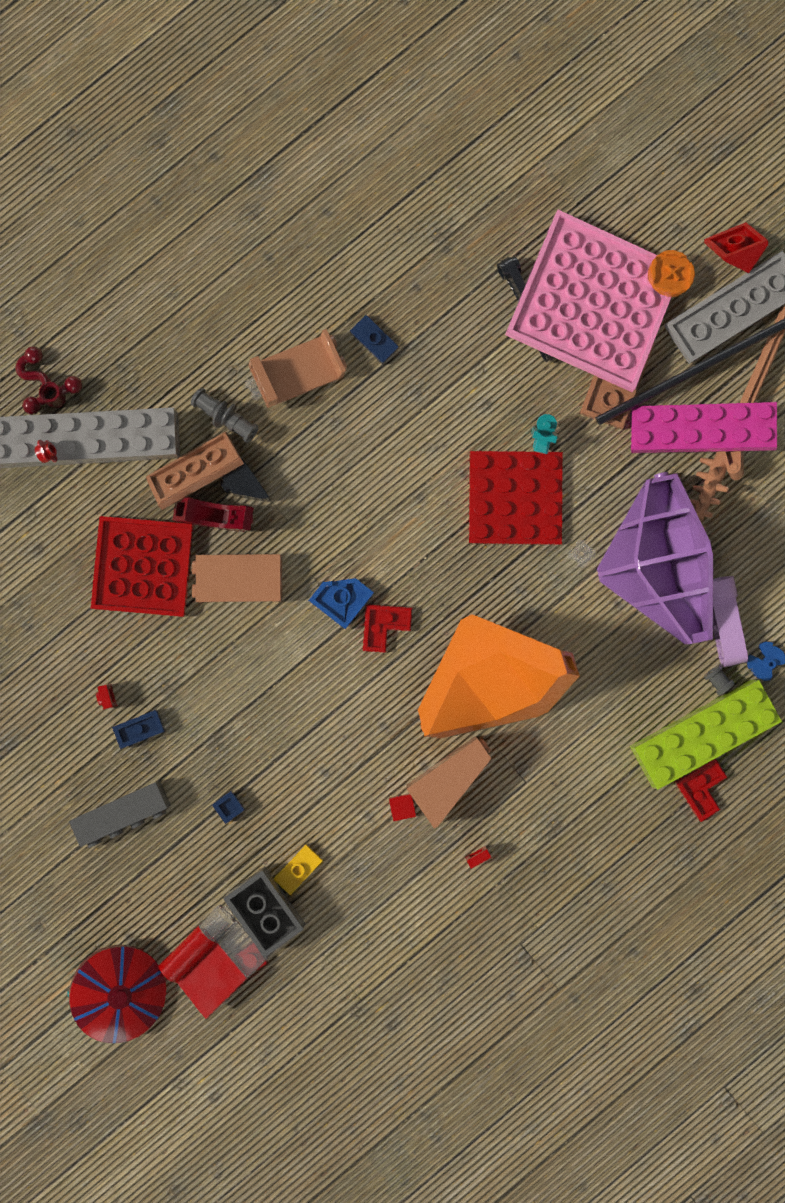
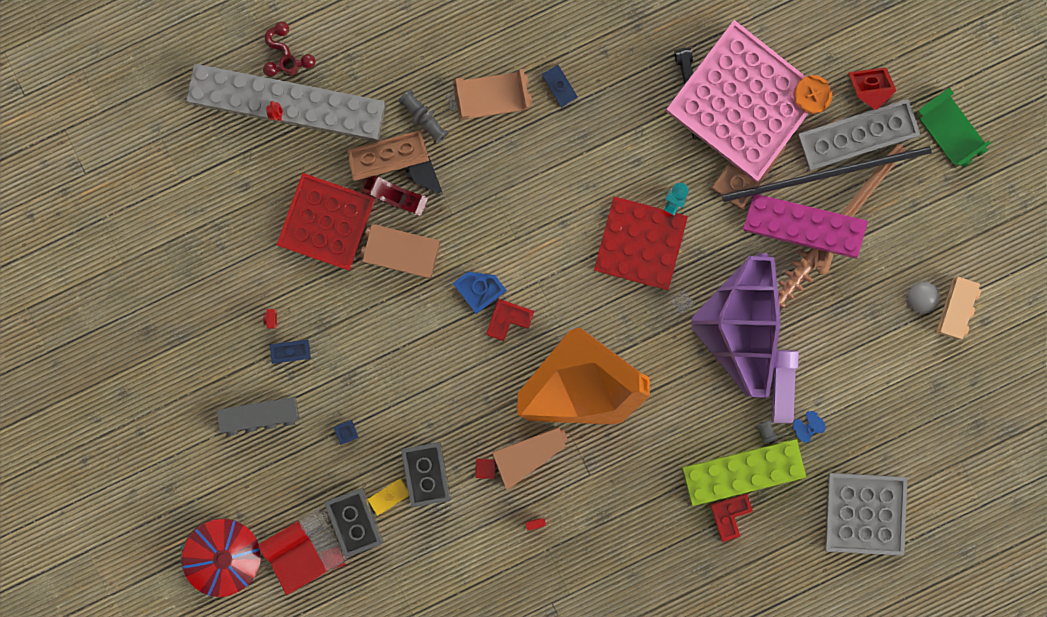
camera: 15 degrees right, 0 degrees up
none -> dark grey brick [401,442,451,508]

